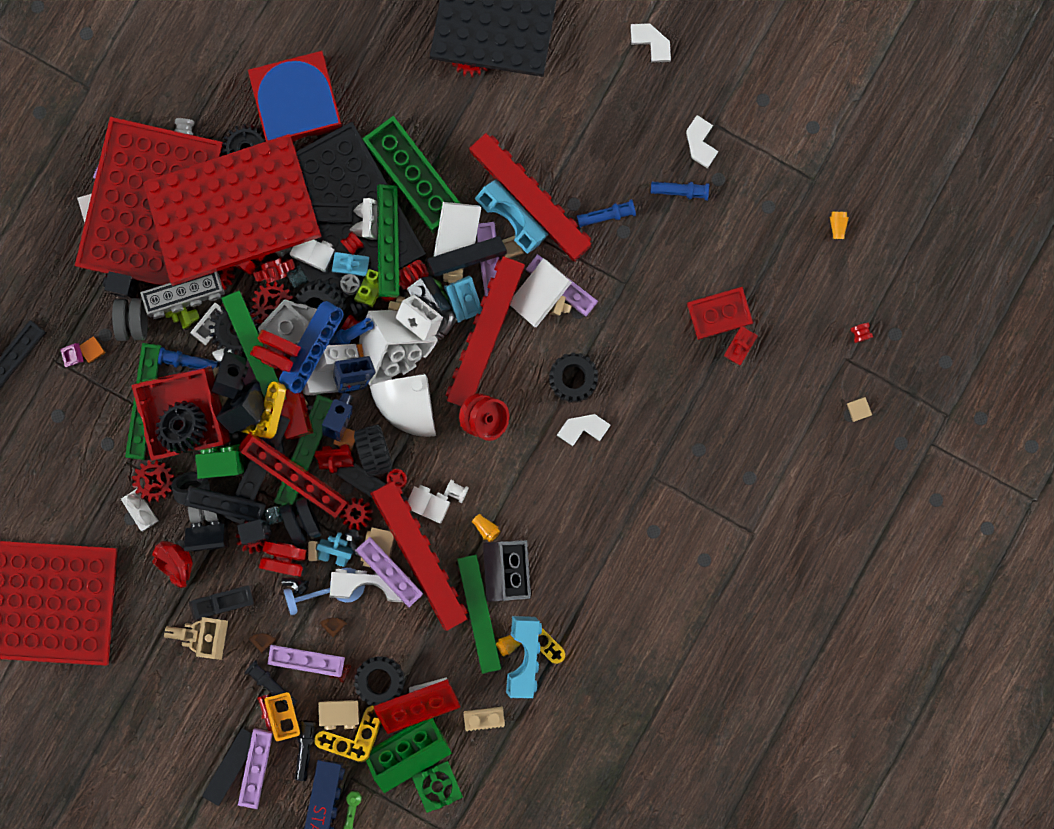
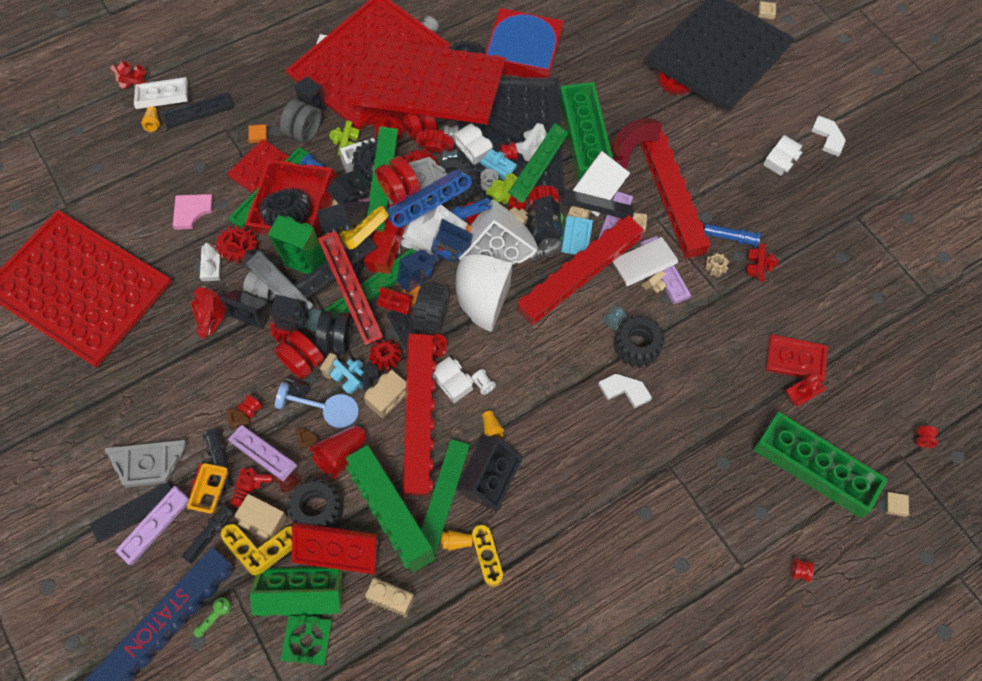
camera: 25 degrees right, 20 degrees down
magenta tile [60,343,84,367] -> none
light grey brick [140,272,225,319] -> none
tan brick [164,617,228,660] -> none
black slope [189,585,254,620] -> none
white arch [330,569,410,602] -> none
lavender tile [355,537,423,608] -> none
white brick [396,295,443,341] -> none
red wheel [459,394,510,441] -> none
medium azure arch [475,179,549,254] -> none
medium azure arch [506,616,542,698] -> none
blue pin [651,181,709,201] -> none
white tile [686,115,718,169] -> none
light orange cone [830,212,849,239] -> none
none -> light grey wing [105,440,187,488]
none -> bright pink tile [173,194,213,230]
none -> red plate [227,139,289,193]
none -> red piece [230,467,273,508]
none -> red wheel [236,394,262,419]
none -> red cone [309,426,366,479]
none -> green brick [346,445,435,573]
none -> clear light blue wheel [603,306,627,330]
none -> dark red arch [610,118,662,170]
none -> tan gear [705,253,729,277]
none -> red hips [747,244,779,282]
none -> green brick [753,411,888,518]
none -> white brick [764,135,802,176]
none -> red wheel [790,558,814,582]

